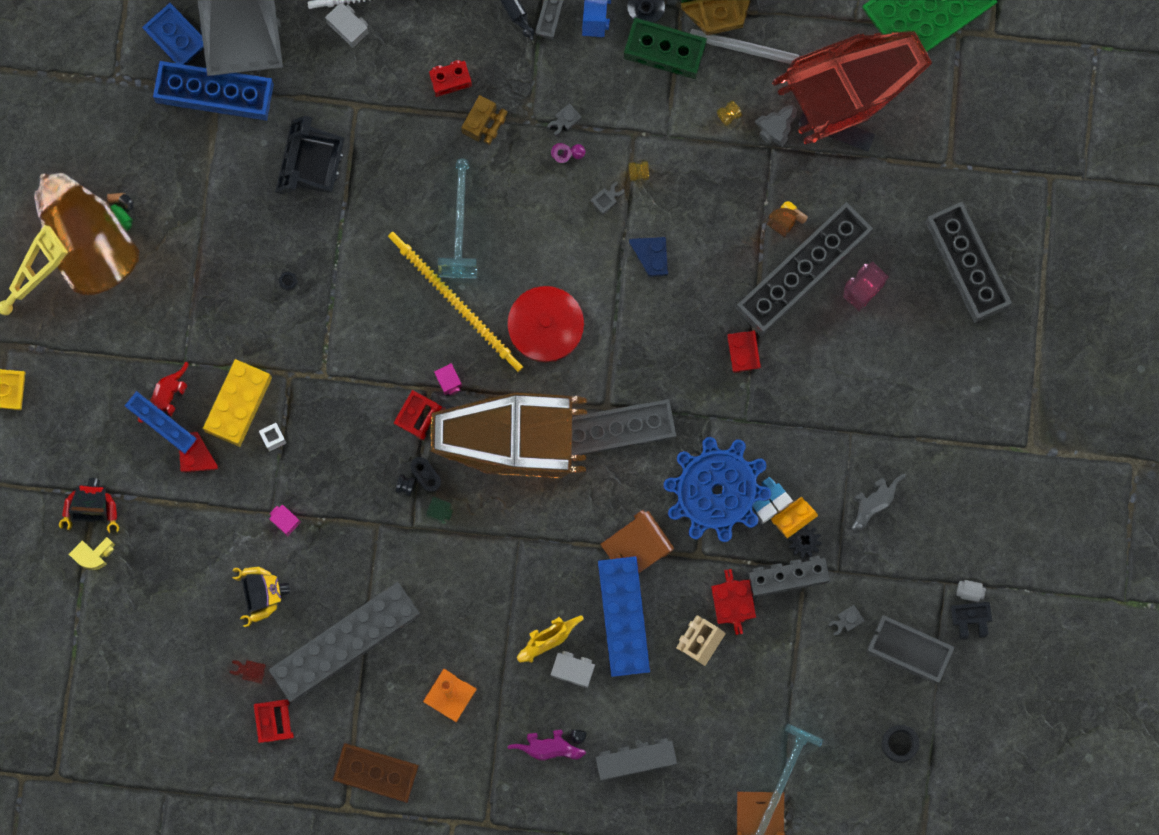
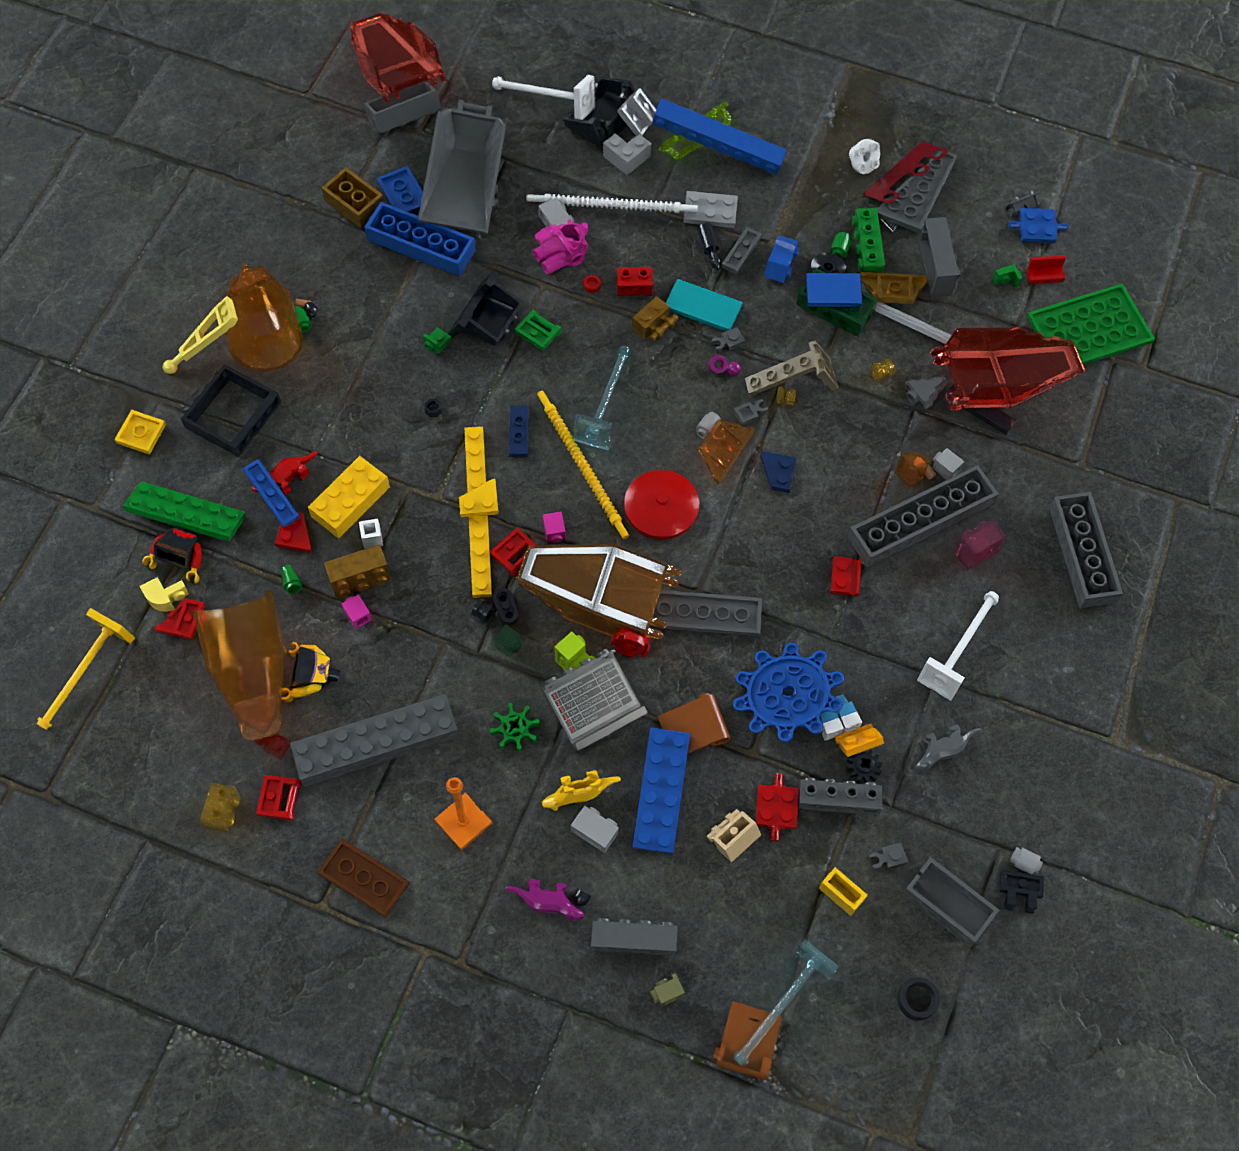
camera: 15 degrees right, 15 degrees down
none -> yellow tile [36,608,135,730]
none -> green plate [123,481,246,542]
none -> red wing [155,598,205,640]
none -> black window [181,364,281,457]
none -> clear orange windscreen [193,591,287,740]
none -> clear yellow brick [199,783,240,832]
none -> green cone [281,565,302,594]
none -> pearl gold brick [321,167,384,229]
none -> pearl gold brick [324,544,391,598]
none -> green bracket [423,327,452,354]
none -> yellow wing [459,479,498,517]
none -> yellow plate [465,427,492,598]
none -> green gear [490,703,540,753]
none -> dark blue plate [509,406,529,457]
none -> green plate [515,309,563,351]
none -> dark pink helmet [533,219,588,275]
none -> panel [542,648,648,751]
none -> lime brick [554,632,596,671]
none -> red tile [583,275,601,293]
none -> red plate [610,628,650,658]
none -> olive brick [650,973,685,1007]
none -> teal tile [666,279,743,332]
none -> light grey brick [696,412,721,439]
none -> clear orange wing [698,419,756,485]
none -> dark tan bracket [745,340,839,395]
none -> blue tile [806,273,862,307]
none -> yellow brick [819,867,867,916]
none -> white tile [917,591,999,701]
none -> light grey brick [932,448,964,480]

